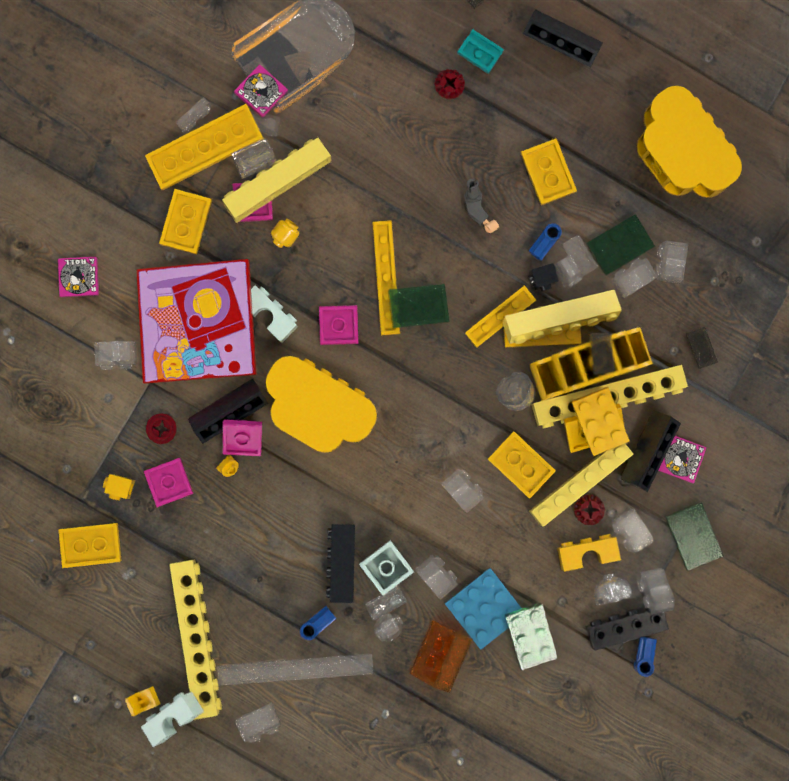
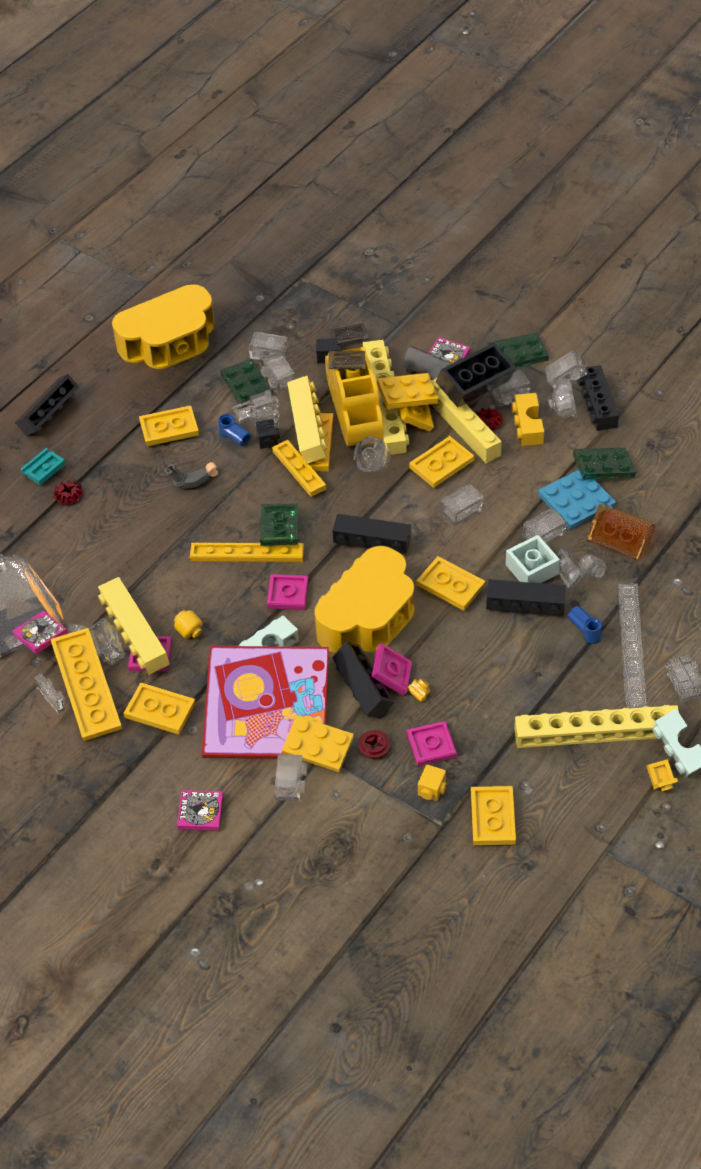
camera: 70 degrees left, 35 degrees down
blue piece [634,637,657,677] -> none
none -> yellow plate [282,715,354,772]
none -> black brick [316,338,341,364]
none -> black brick [332,514,411,554]
none -> yellow plate [416,556,486,611]
none -> black brick [436,343,516,408]

